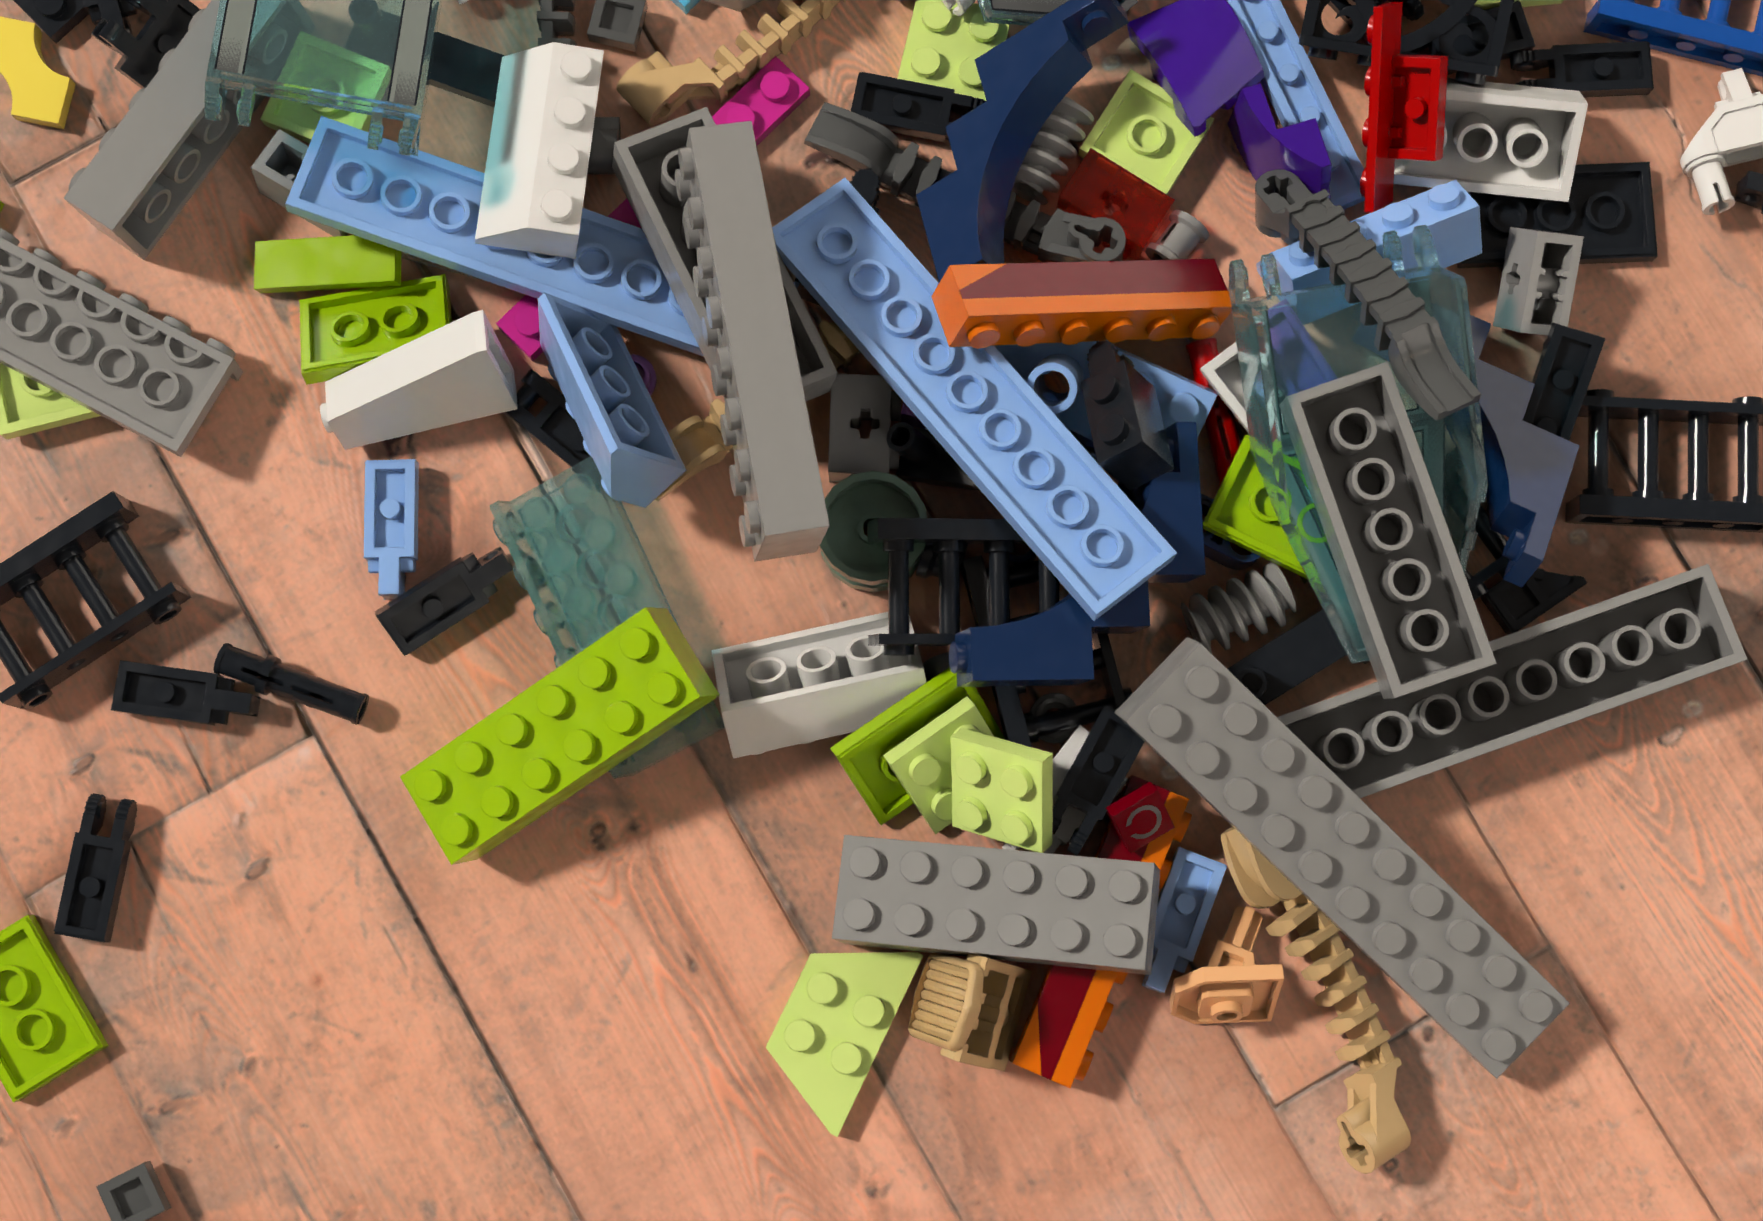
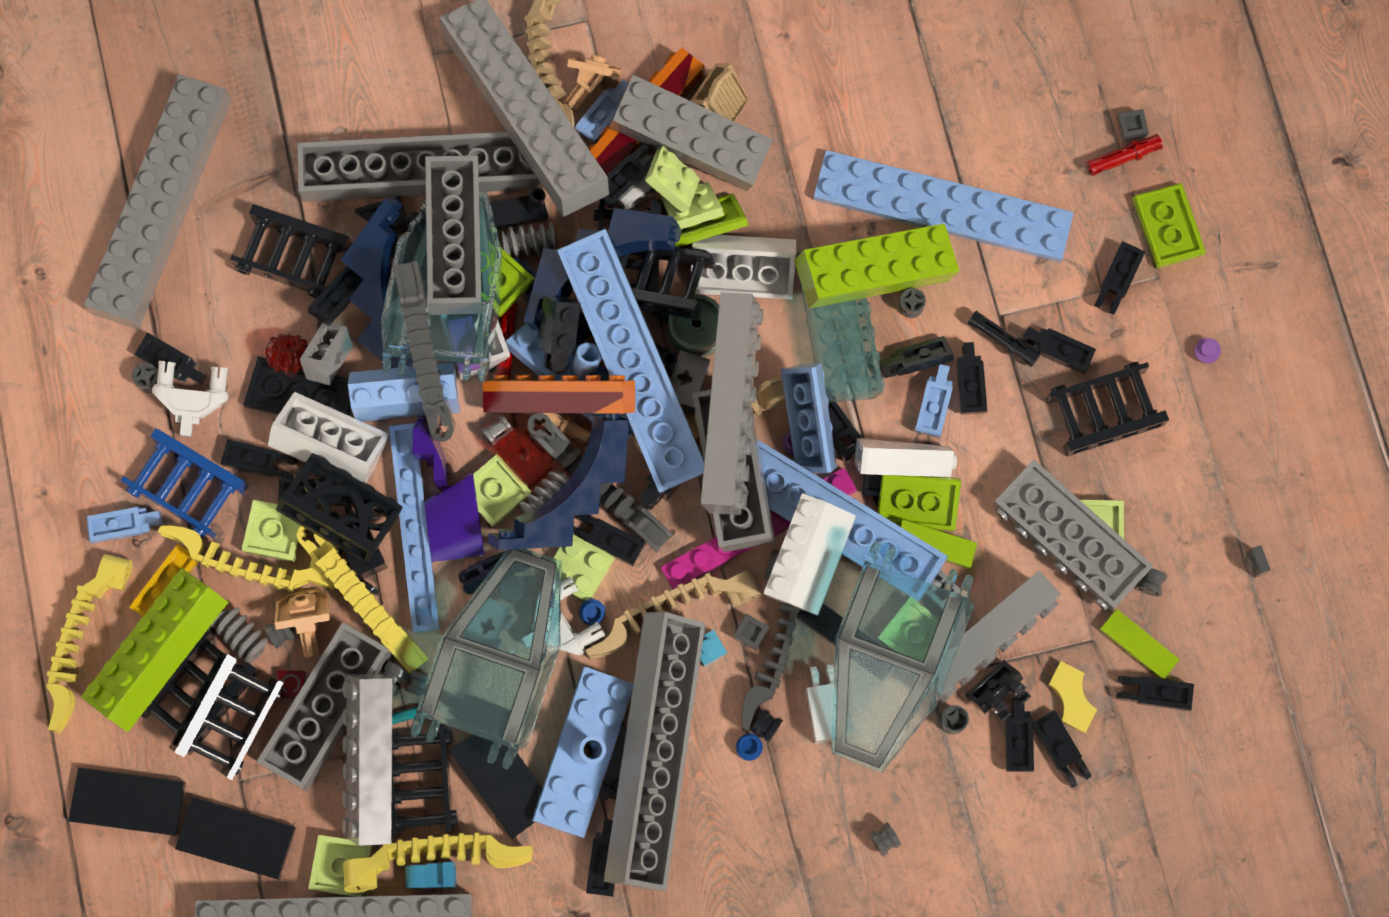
camera: 165 degrees left, 5 degrees down
yellowish green wing [765,952,924,1137] -> none
dark red tile [1106,782,1175,854] -> none
red bracket [1360,2,1448,213] -> none
none -> clear red gear [265,332,308,374]
none -> light blue plate [813,150,1074,262]
none -> dark grey wheel [898,288,926,318]
none -> black hinge [956,342,987,415]
none -> red pin [1086,134,1163,177]

